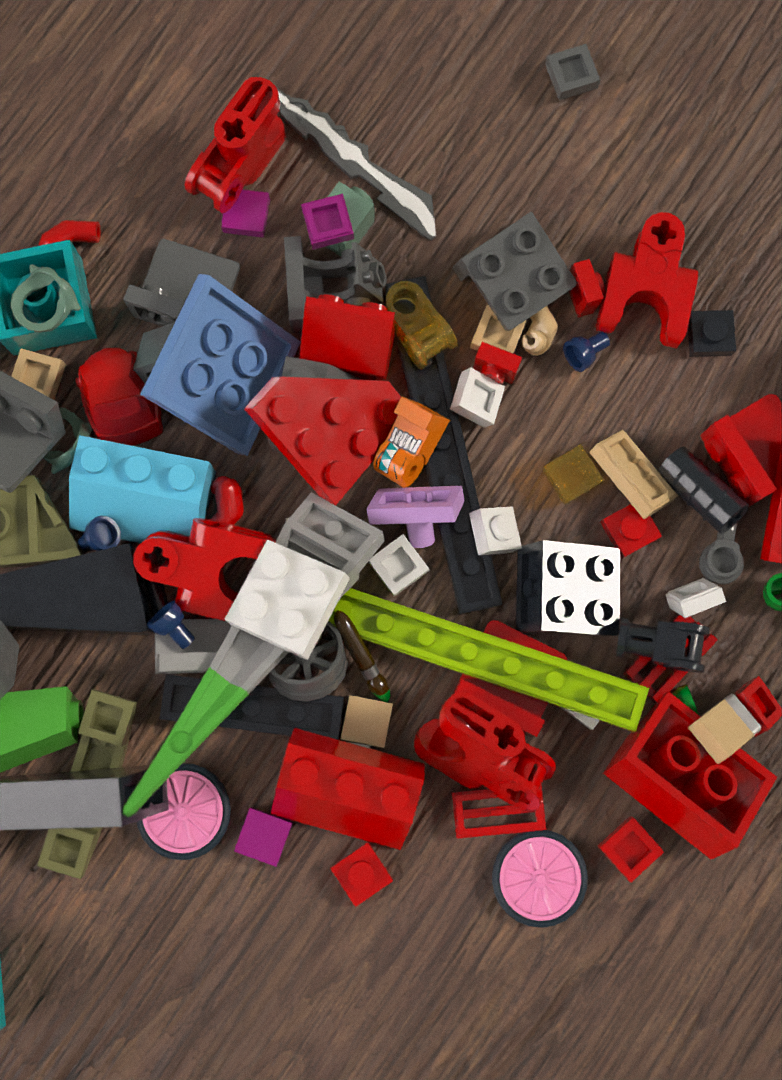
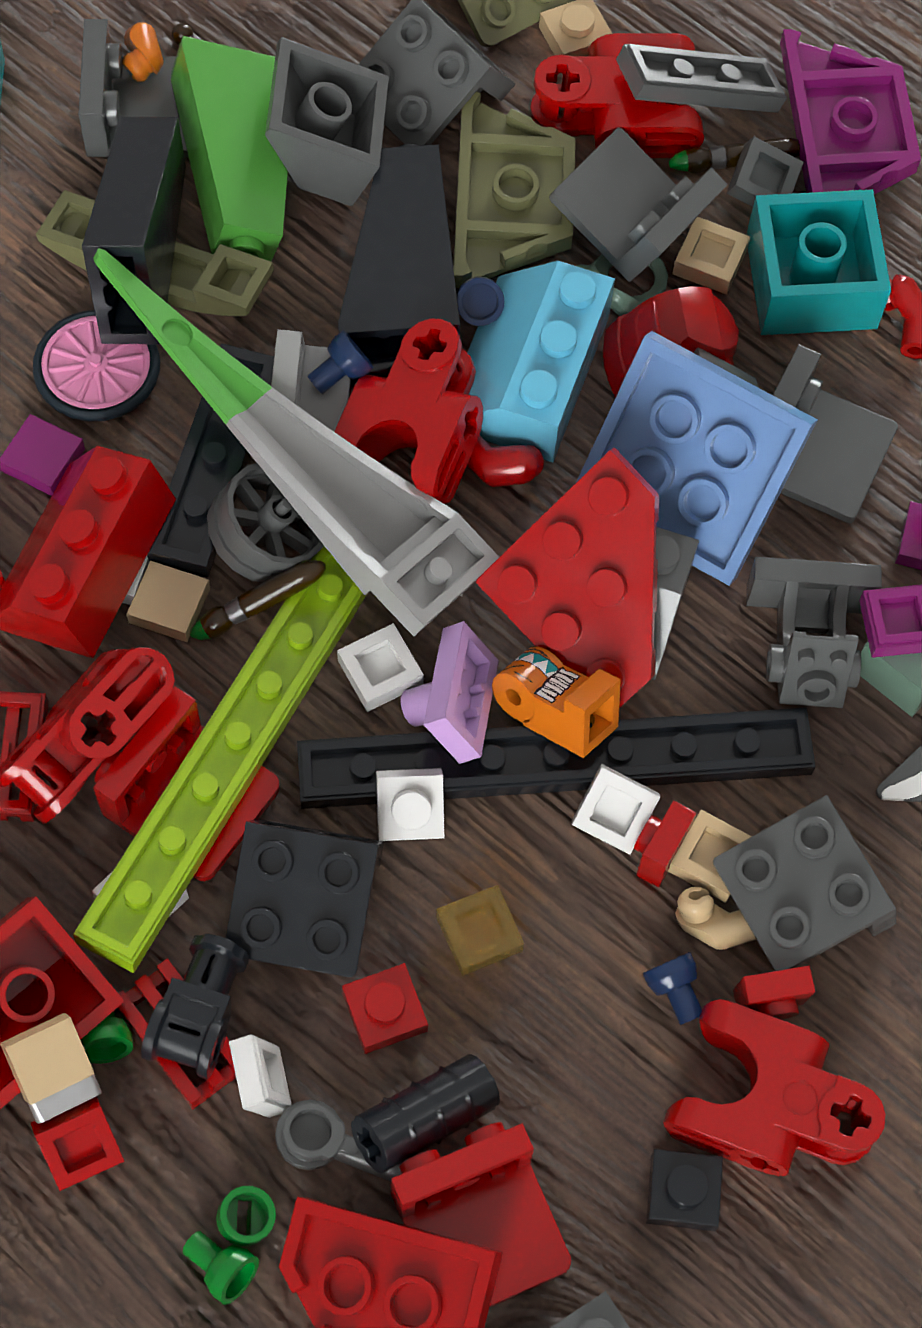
camera: 95 degrees right, 15 degrees down
sand green piece [11,265,81,333] -> none
white plate [224,540,350,660] -> none
red slope [299,294,395,381] -> none
clear yellow piece [385,281,458,370] -> none
tan plate [589,430,678,519] -> none

